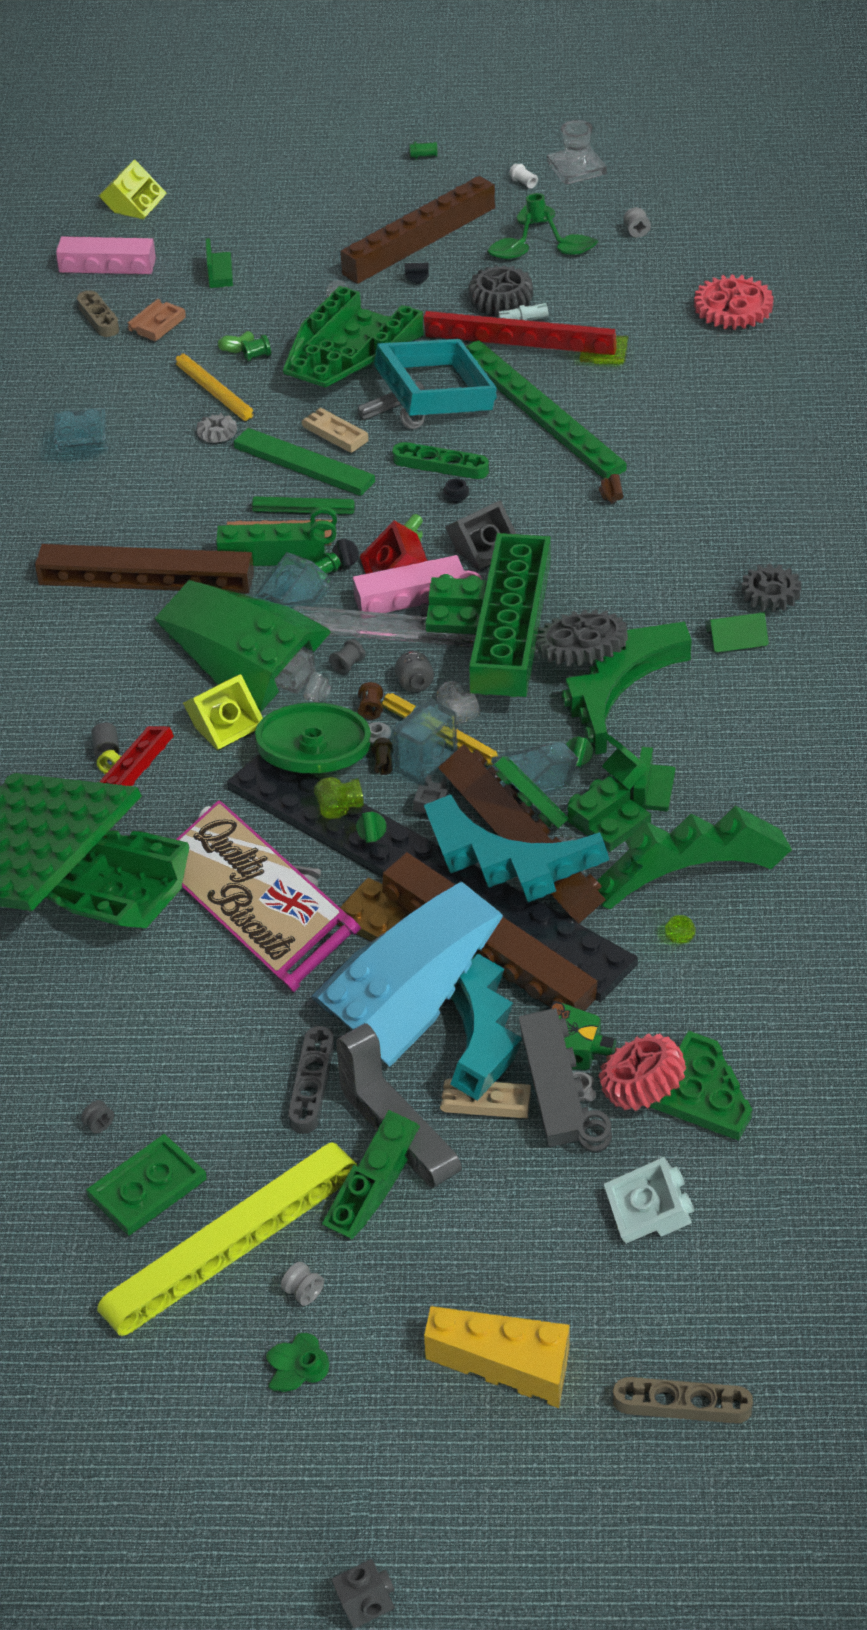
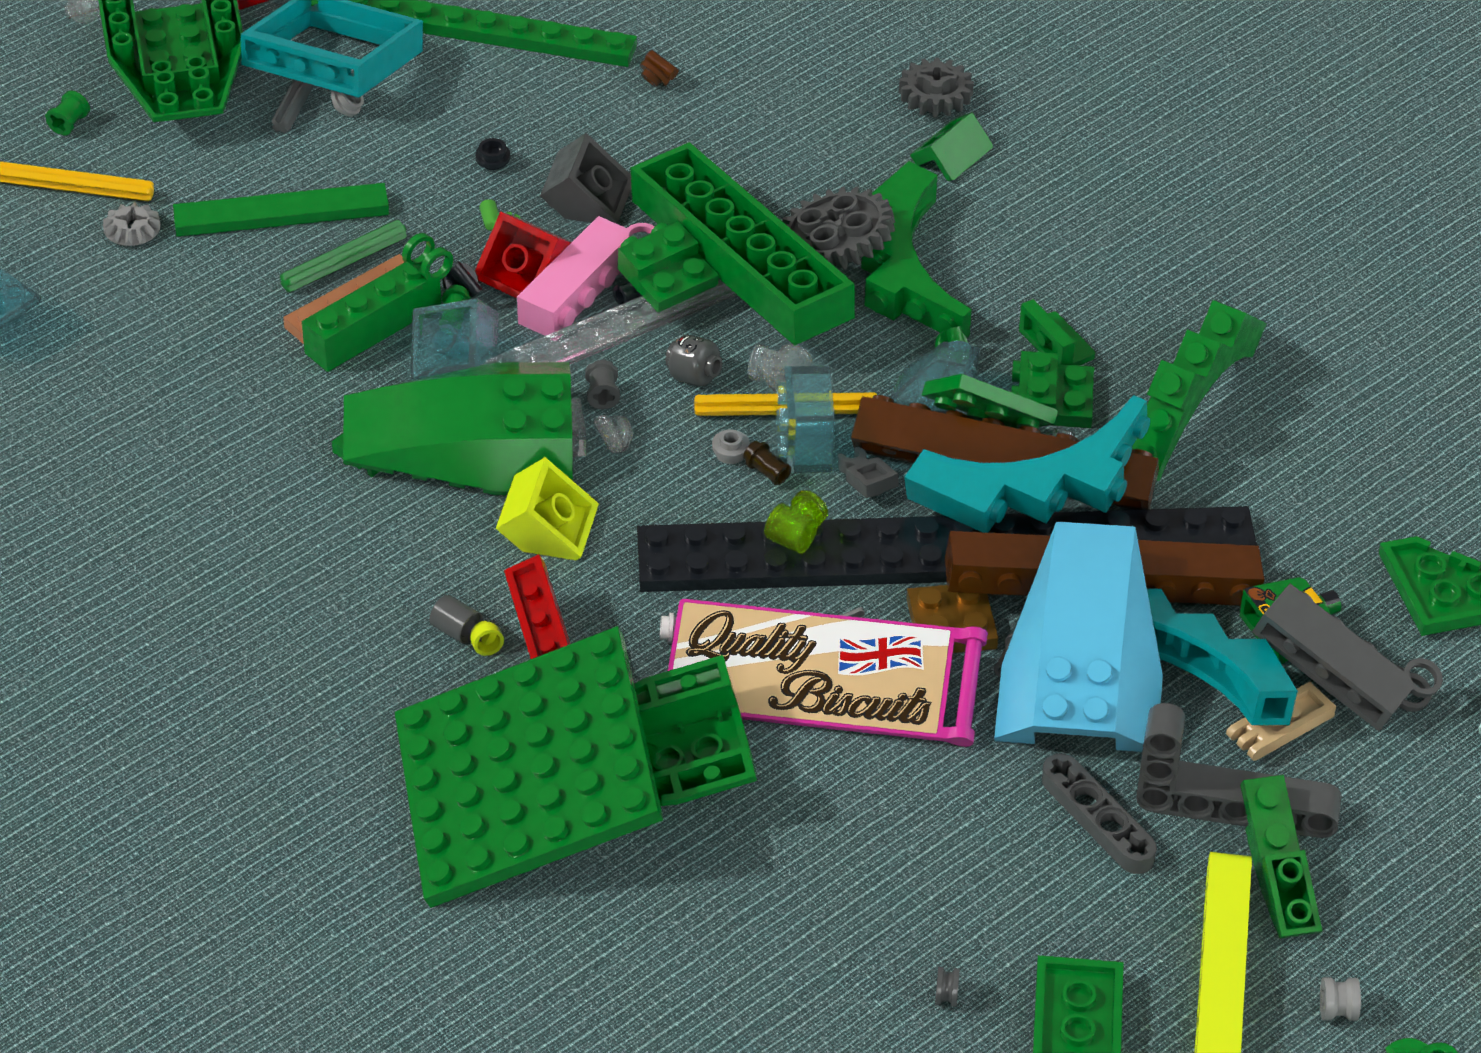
camera: 45 degrees left, 0 degrees up
reddish brown brick [35,544,254,594] -> none
bright green arm [218,331,254,353] -> none
green dish [255,702,371,773] -> none
tan hinge [301,408,369,453] -> none
green plate [356,812,387,843] -> none
reddish brown bush [357,682,383,720] -> none
green beam [392,442,489,479] -> none
coral gear [599,1034,687,1111] -> none
green panel [601,731,649,790] -> none
clear neon green plate [665,915,696,944] -> none

